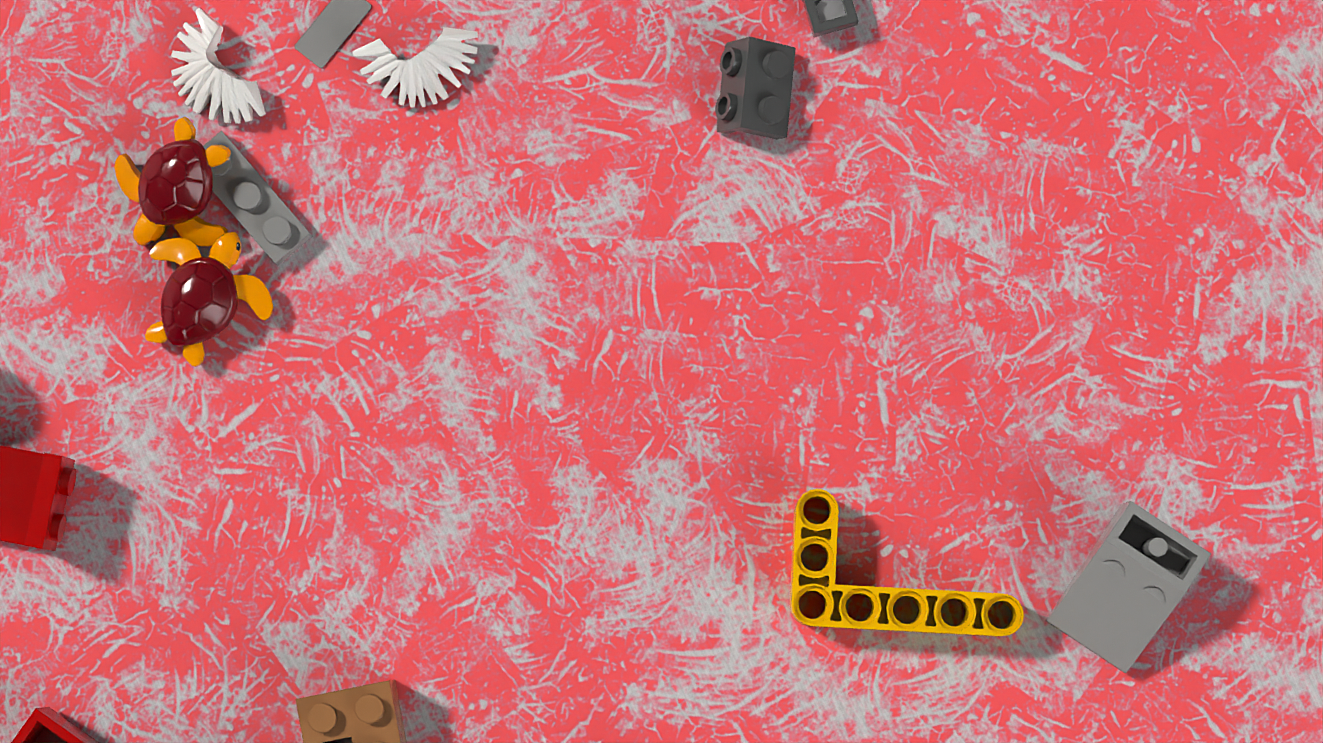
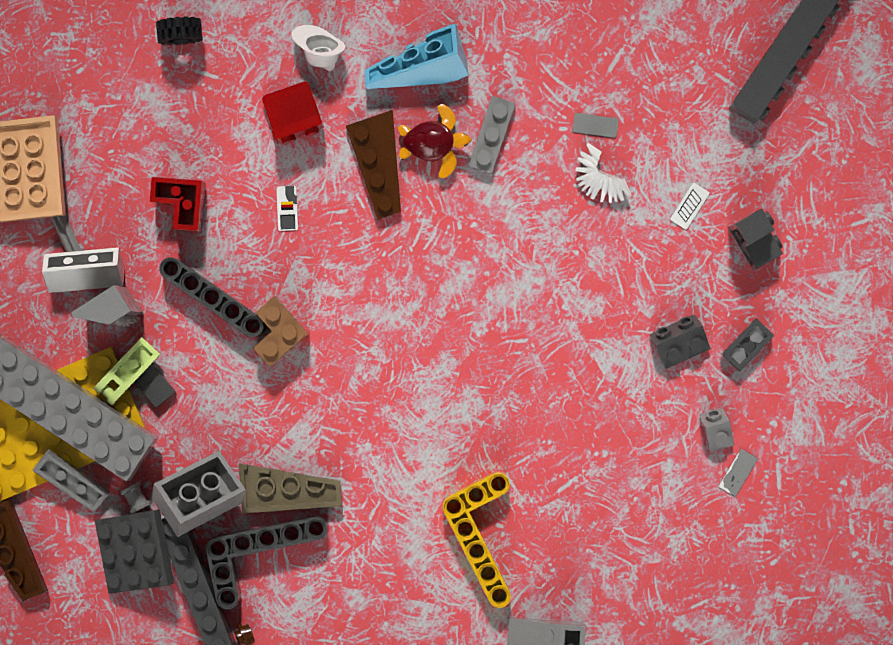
camera: 60 degrees right, 5 degrees up
dark red animal [114,117,231,246] -> none
white hair [171,8,266,124] -> none
none -> sticker [277,186,298,231]
none -> reddish brown wing [346,110,401,220]
none -> medium azure wedge [365,24,469,89]
none -> light grey bracket [700,408,734,452]
none -> light grey sticker [718,449,758,497]

